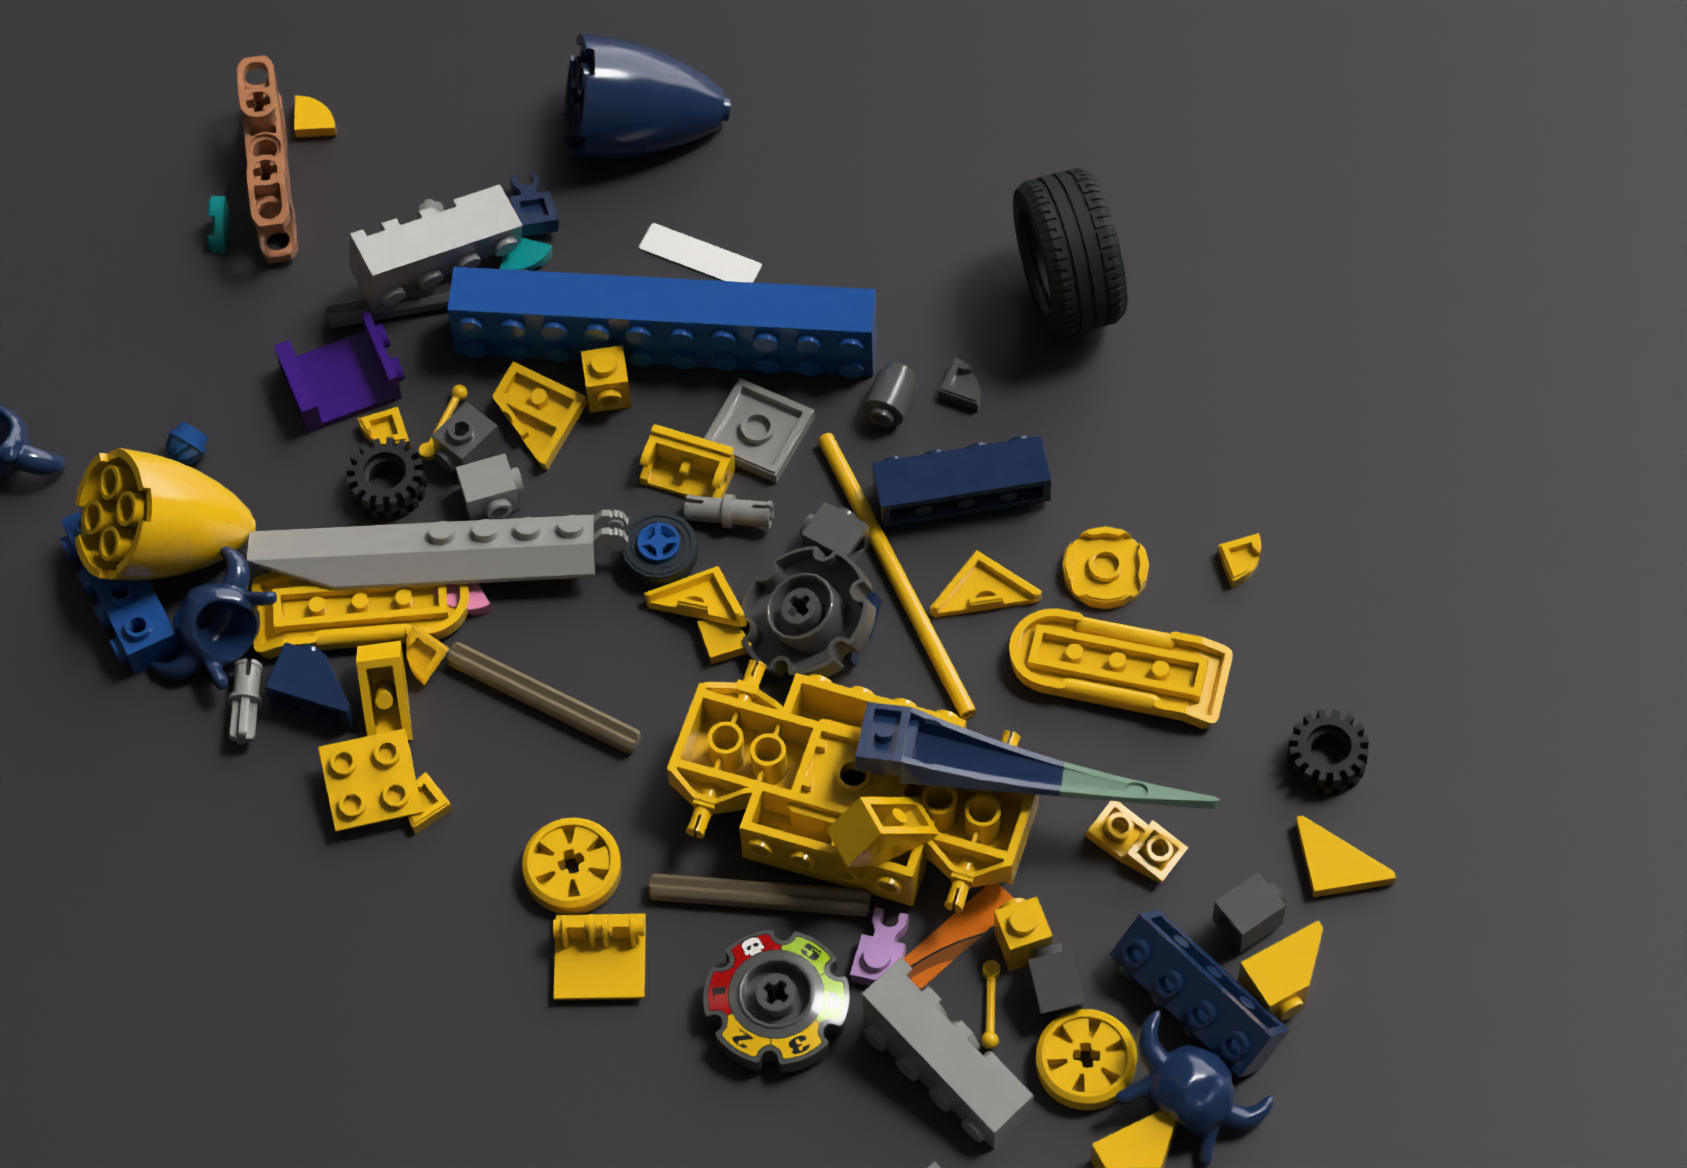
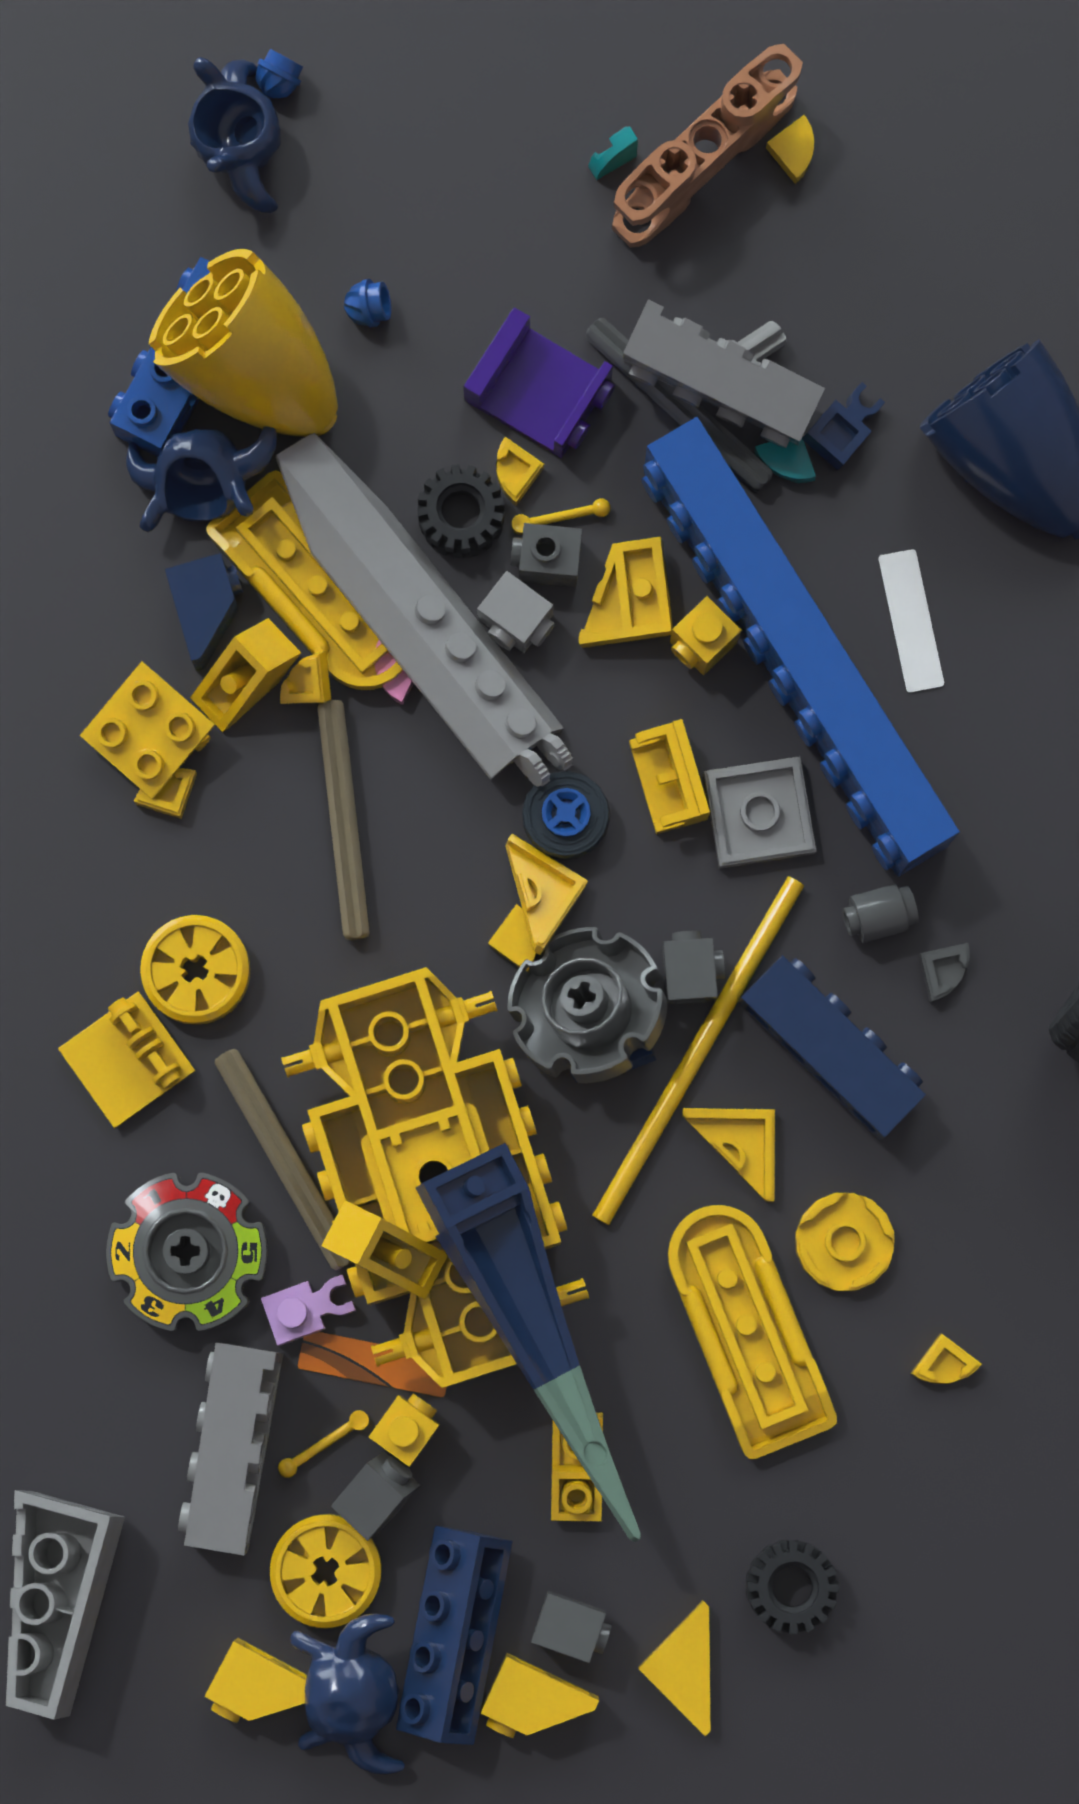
camera: 50 degrees right, 20 degrees up
light grey axle [227,659,263,745] -> none
light grey pin [684,494,774,529] -> none

